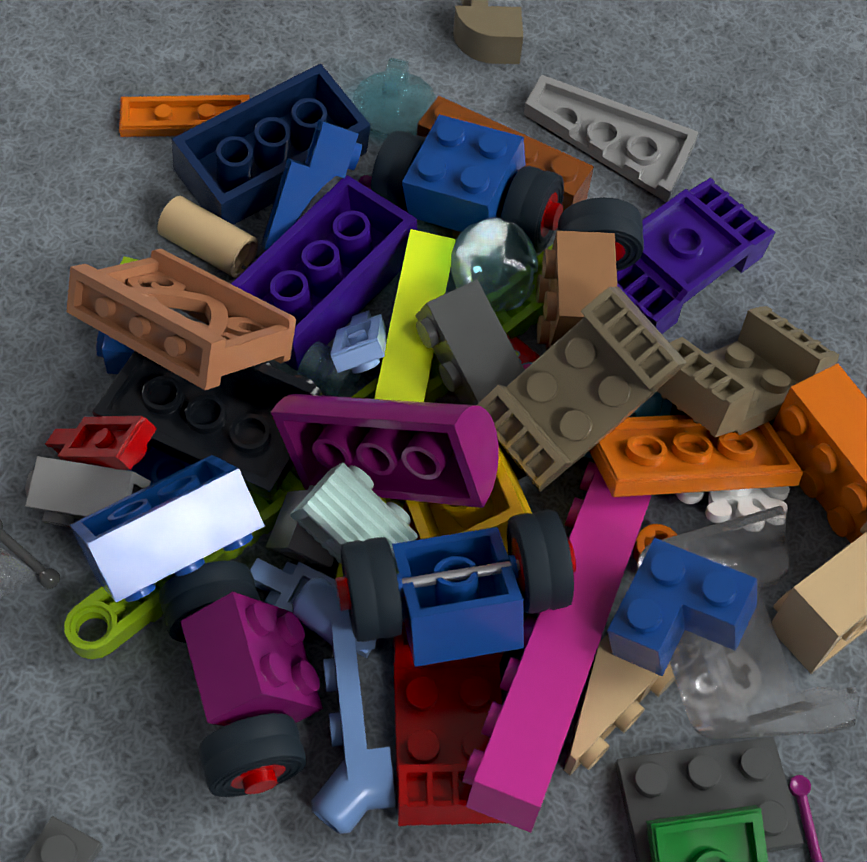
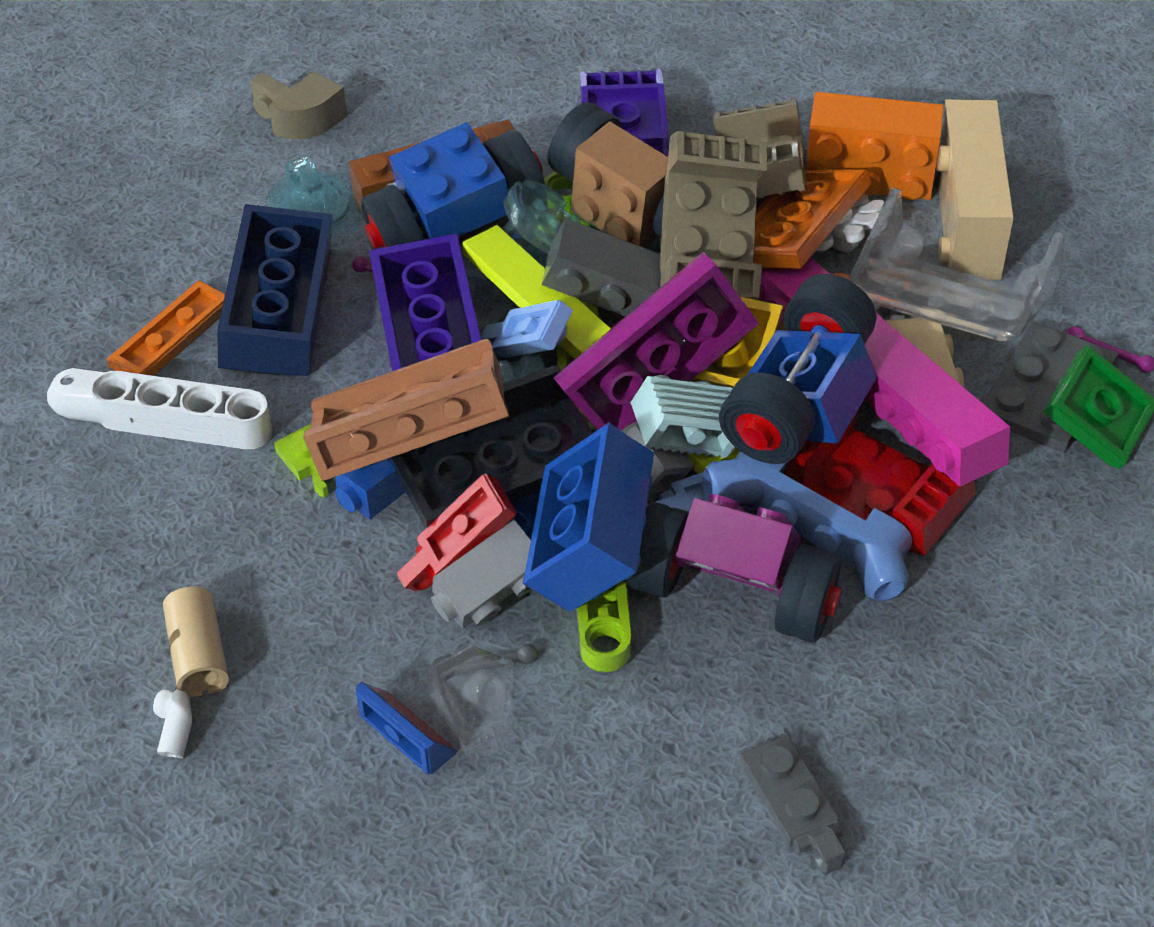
camera: 45 degrees left, 10 degrees down
tan pin [157,196,258,278] -> none
blue slope [261,120,362,251] -> none
light grey wing [524,75,699,202] -> none
blue brick [607,538,757,676] -> none
none -> white piece [47,368,273,449]

